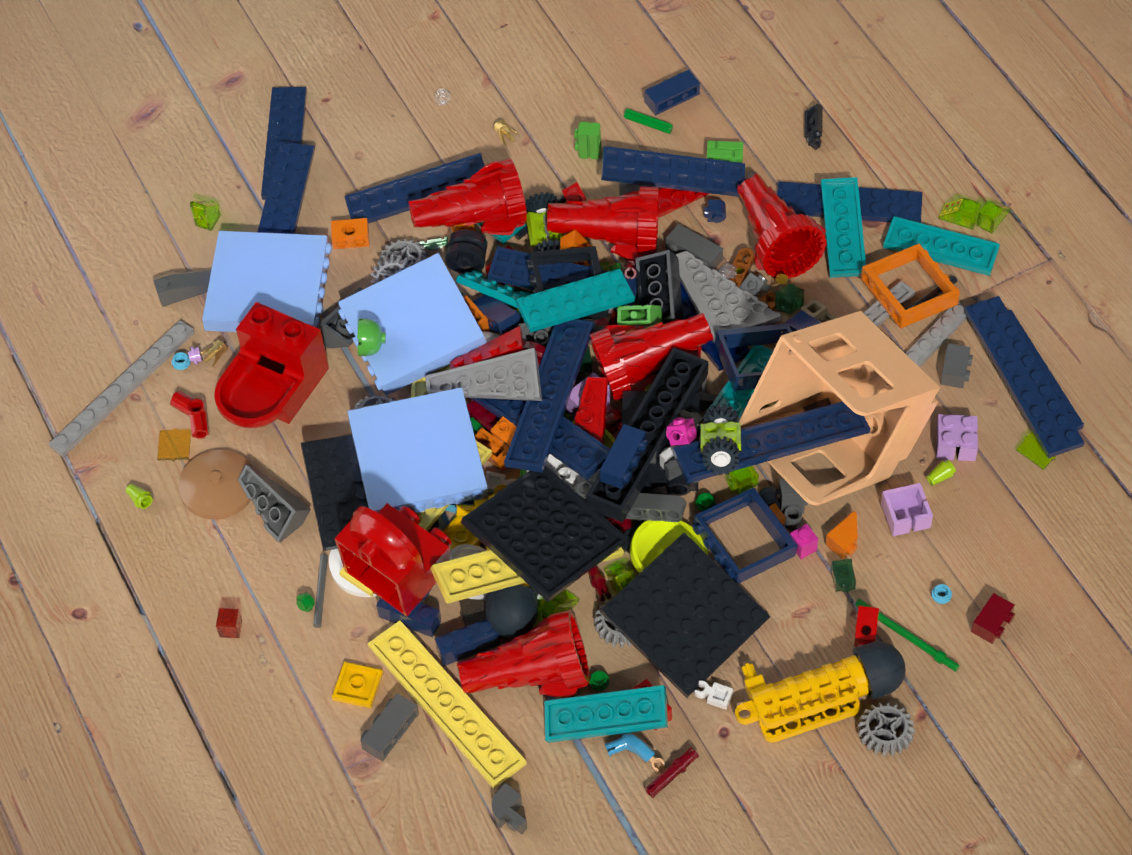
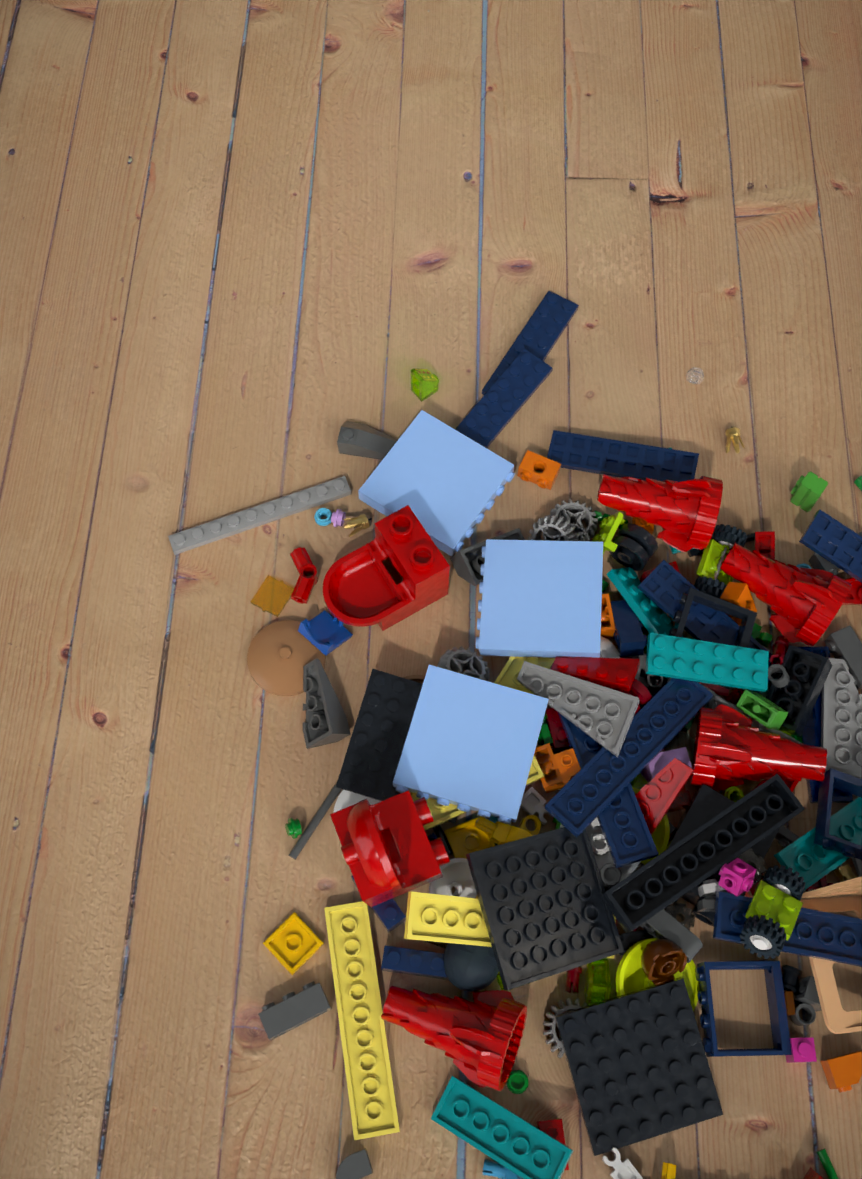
camera: 25 degrees right, 10 degrees up
lime cone [126,484,153,509] -> none
clear red brick [216,608,242,638] -> none
bright green cylinder [357,318,386,356] -> none
dark blue brick [600,424,648,489] -> none
green plate [696,493,715,512] -> none
clear green brick [831,558,856,592] -> none
none -> blue piece [298,610,353,656]
none -> lime piece [592,512,625,555]
none -> reddish brown cylinder [641,939,687,985]
none -> dark grey beam [768,664,790,688]

